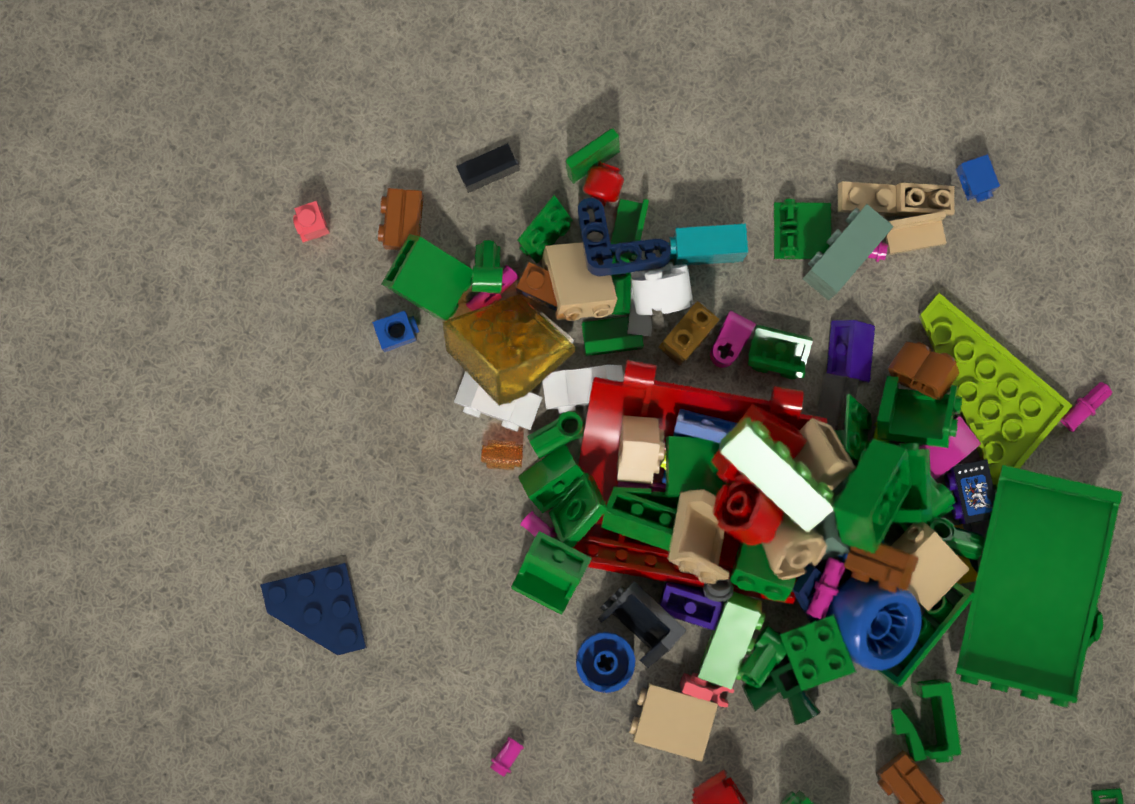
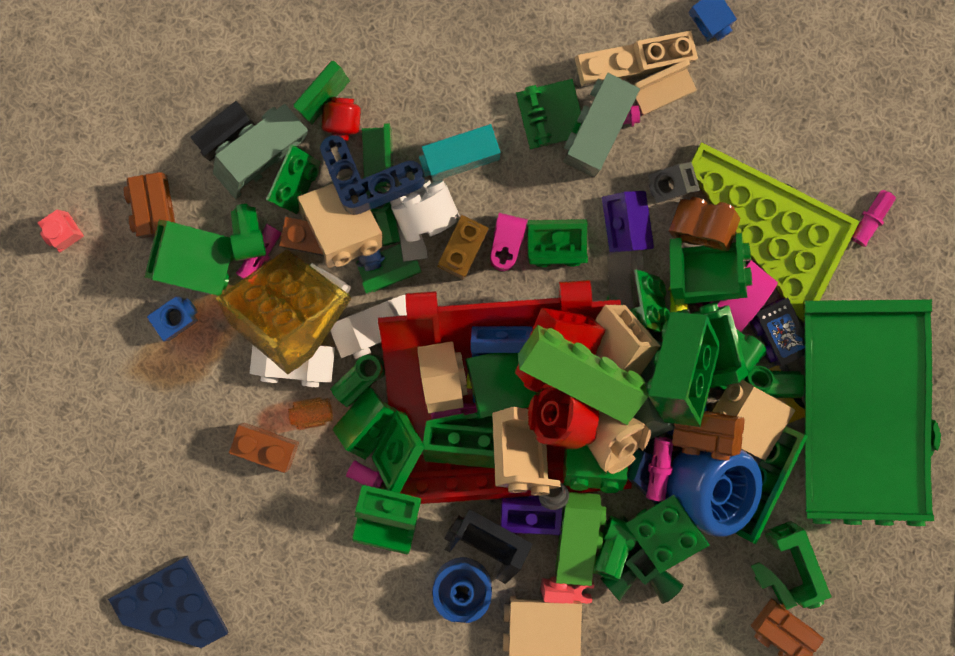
camera: 15 degrees left, 5 degrees up
none -> sand green wedge [213,104,308,200]
none -> dark orange brick [229,423,299,473]
none -> dark blue plate [357,249,385,271]
none -> dark grey brick [648,162,700,203]

